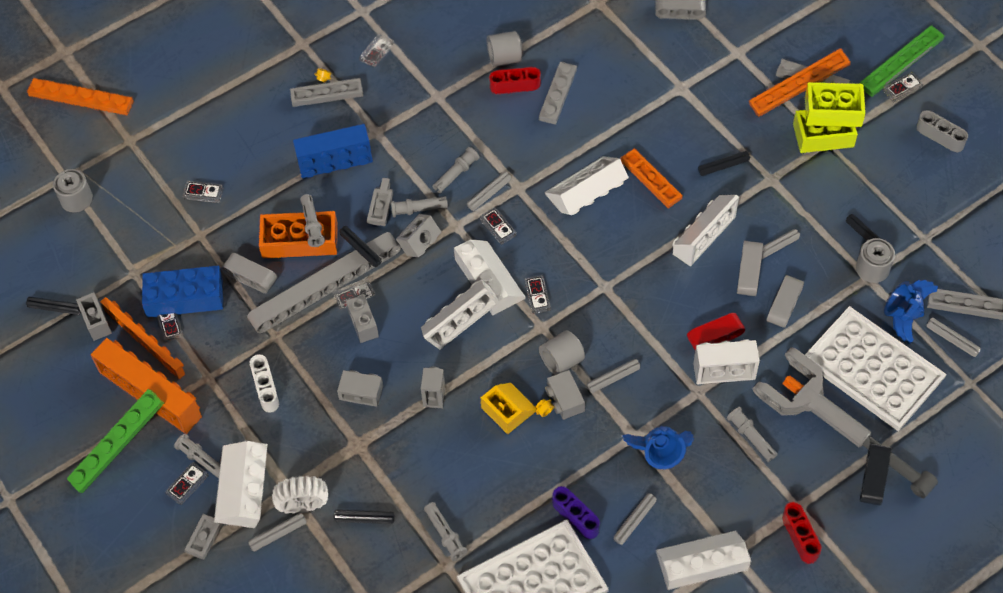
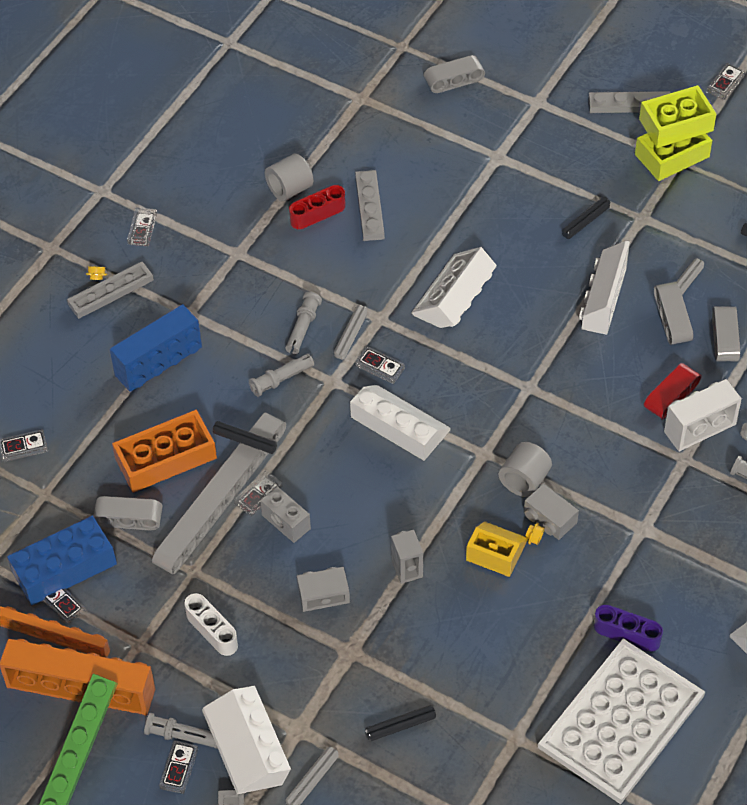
camera: 25 degrees left, 5 degrees down
white gear [272,476,328,514] -> none
light grey pin [300,194,325,247] -> none
light grey hinge [367,178,393,226] -> none
light grey brick [396,214,441,257] -> none
white slope [421,279,500,350] -> none
light grey pin [424,502,468,561] -> none
tile [524,275,551,314] -> none
light grey axle [587,359,640,393] -> none
light grey axle [614,493,656,545] -> none
orange plate [620,148,683,209] -> none
blue helmet [623,426,694,470] -> none
orange plate [749,48,850,117] -> none
bright green plate [860,25,945,97] -> none

